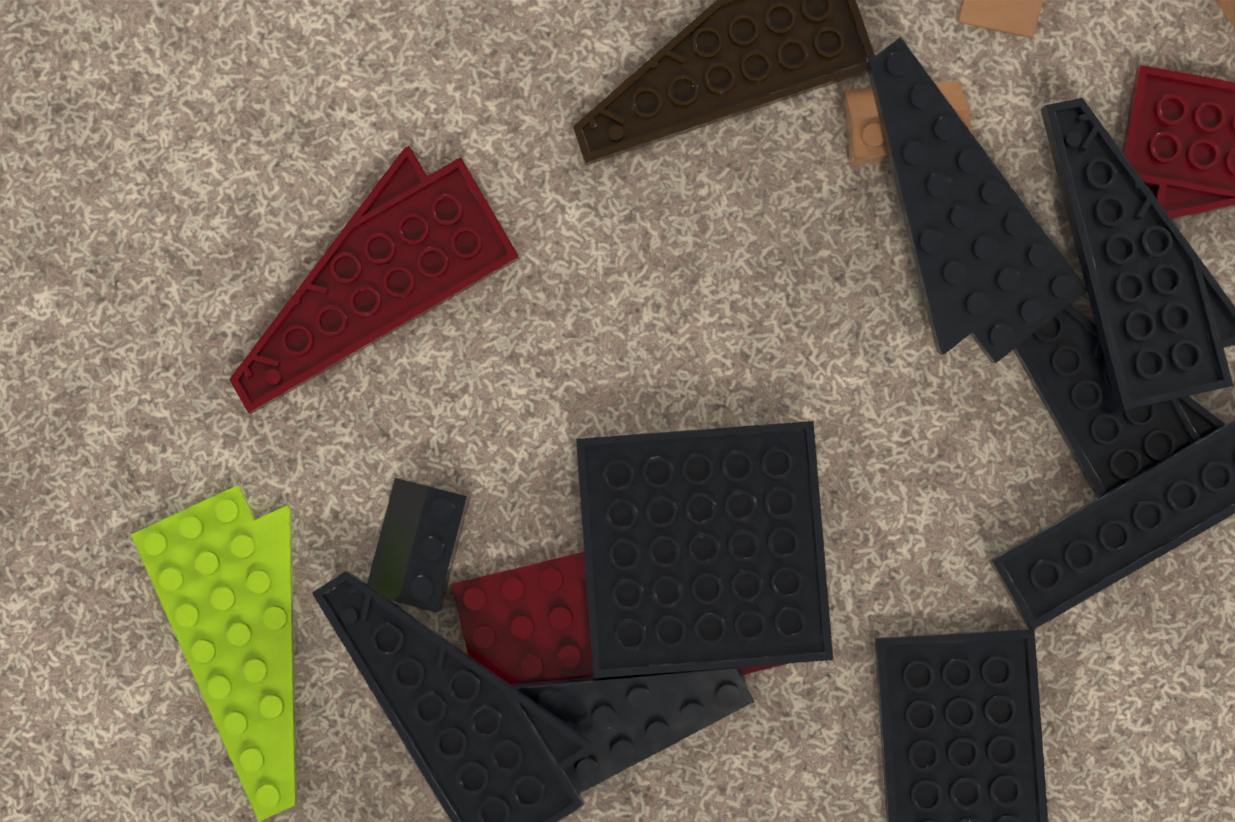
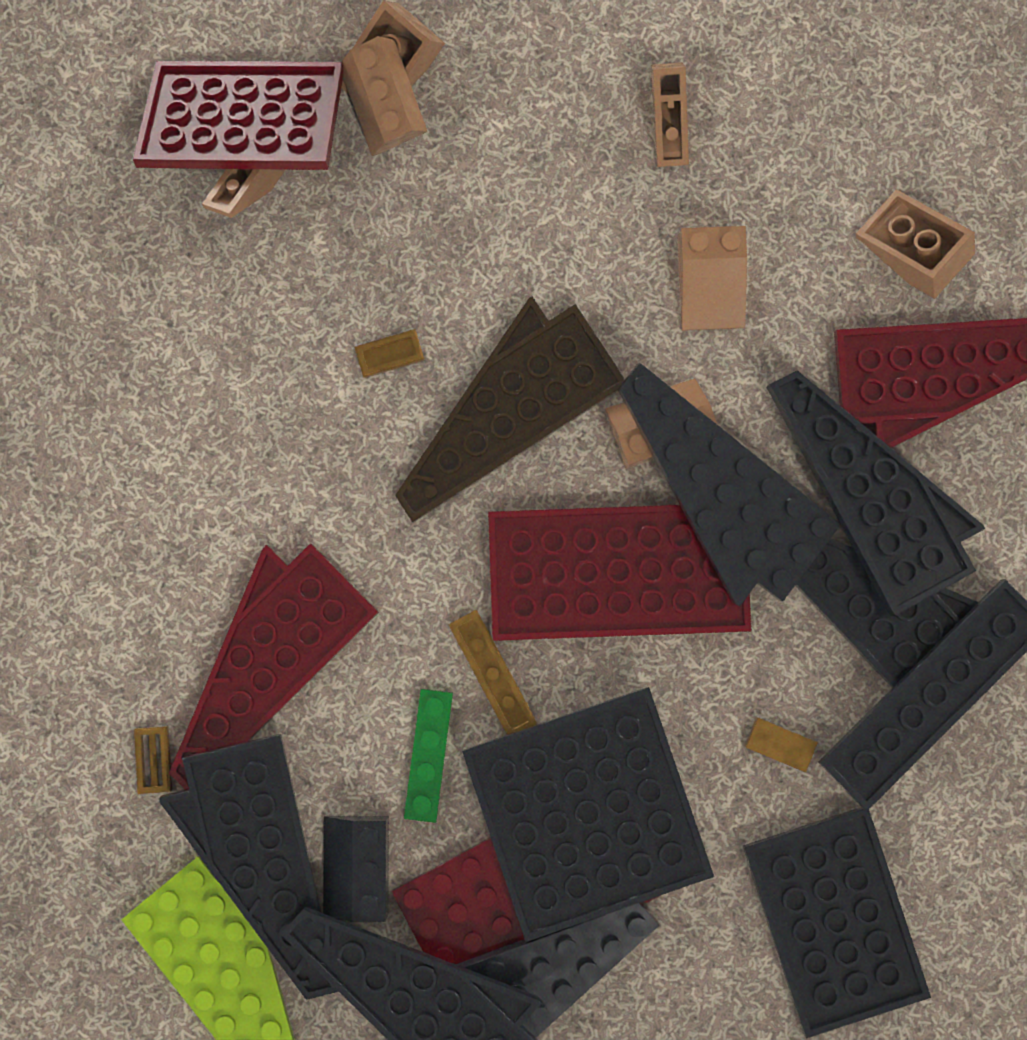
camera: 20 degrees left, 0 degrees up
none -> pearl gold tile [134,726,172,794]
none -> black wing [159,734,338,1000]
none -> green plate [404,689,453,823]
none -> pearl gold tile [448,609,538,735]
none -> dark red plate [488,505,752,641]
none -> pearl gold tile [744,717,818,773]

